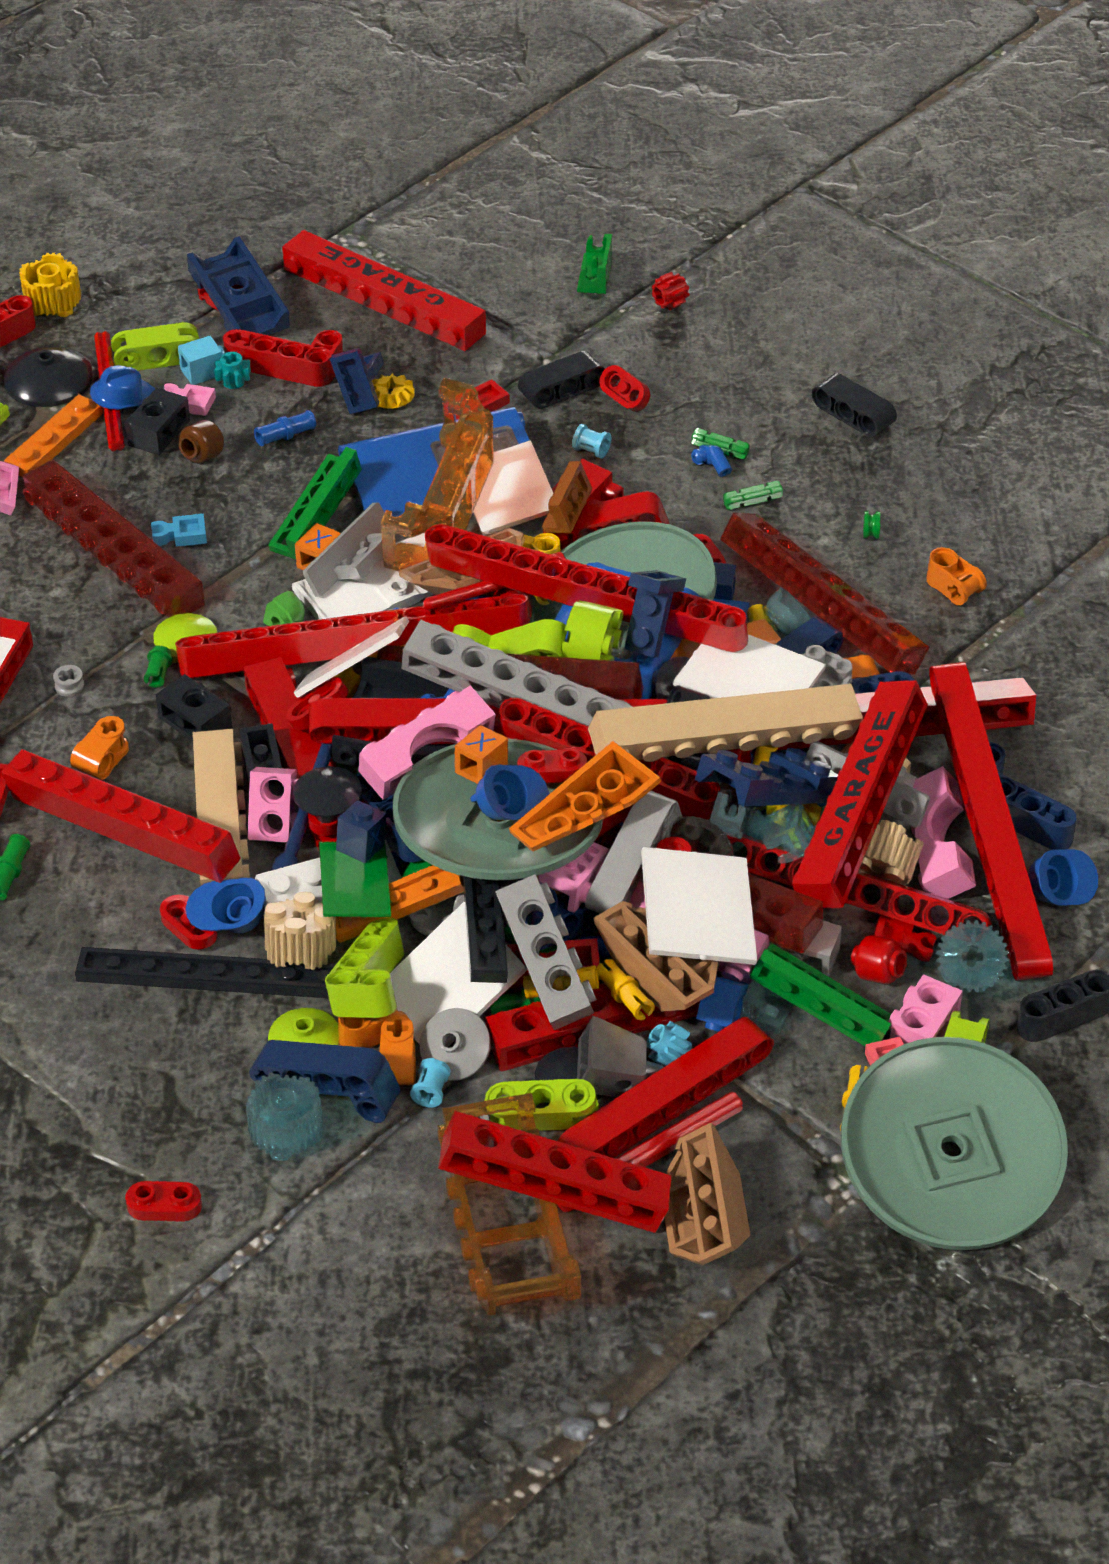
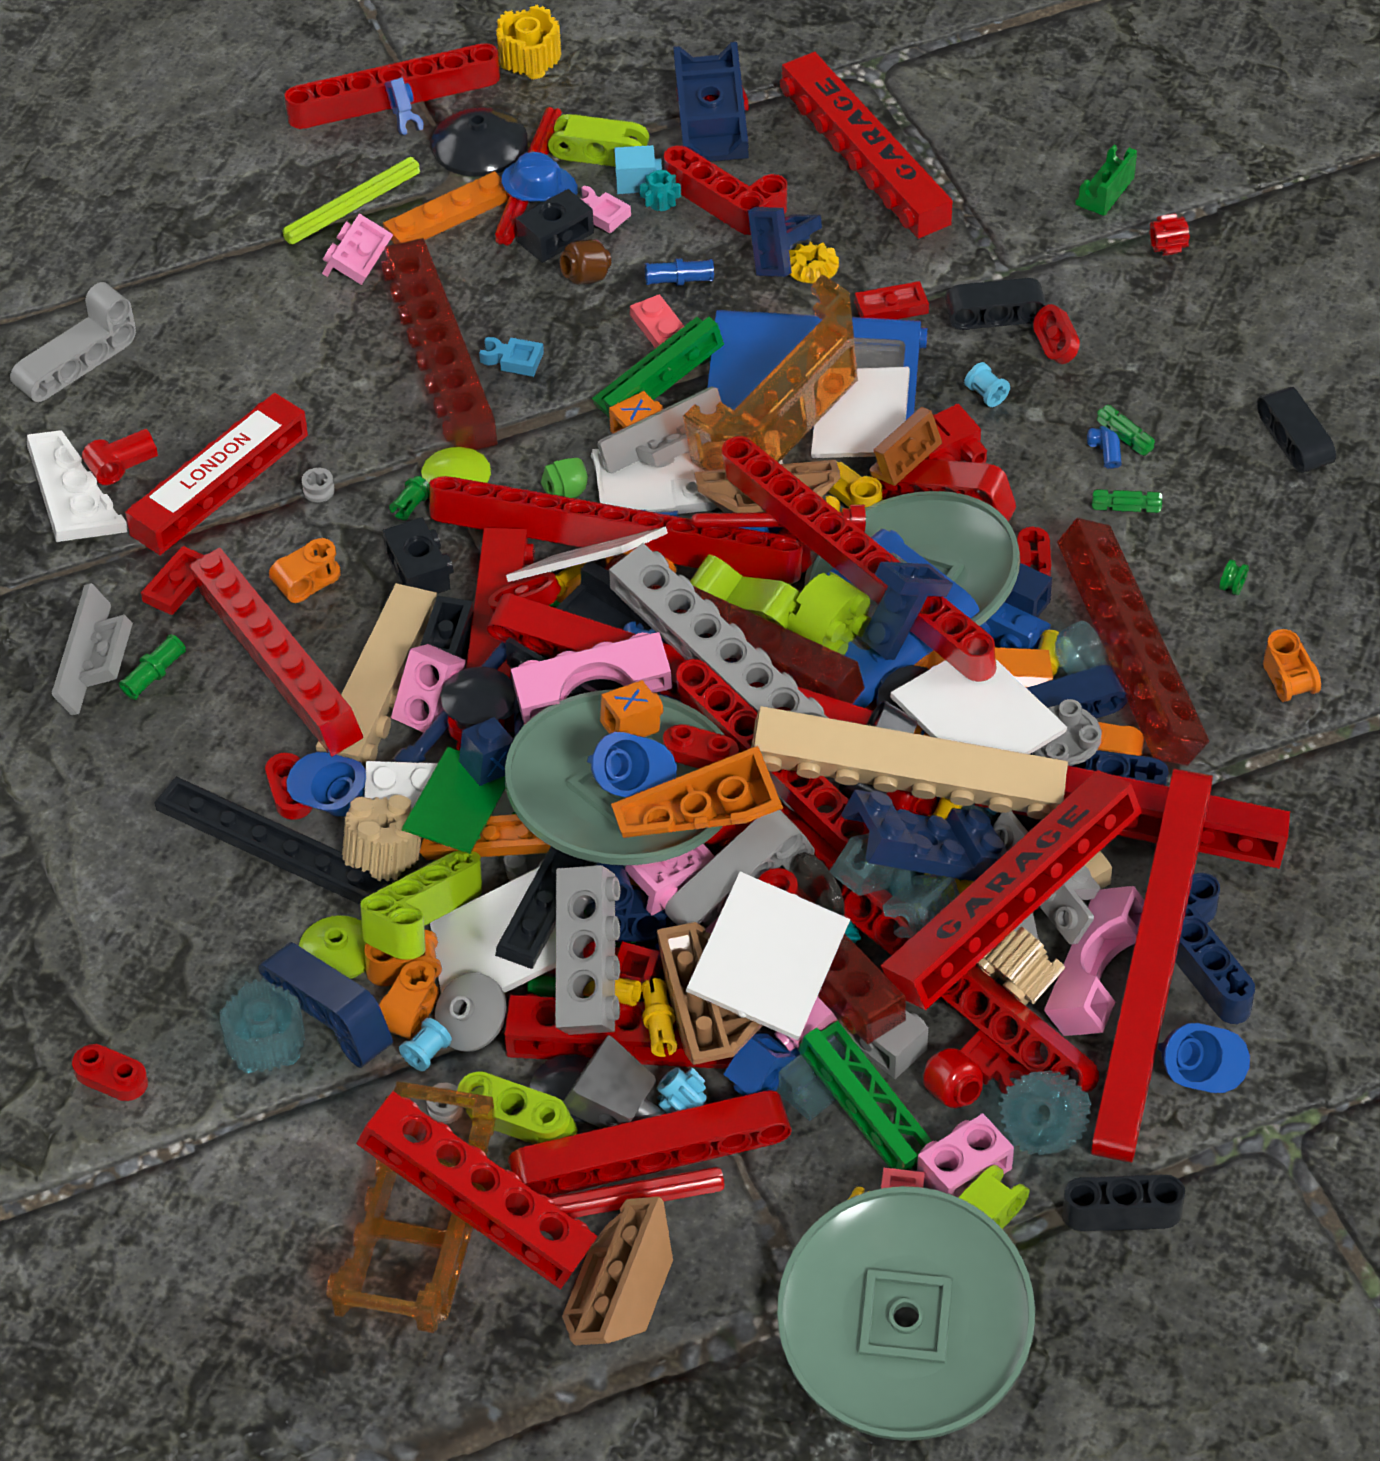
camera: 25 degrees right, 5 degrees up
none -> coral plate [630,294,684,349]

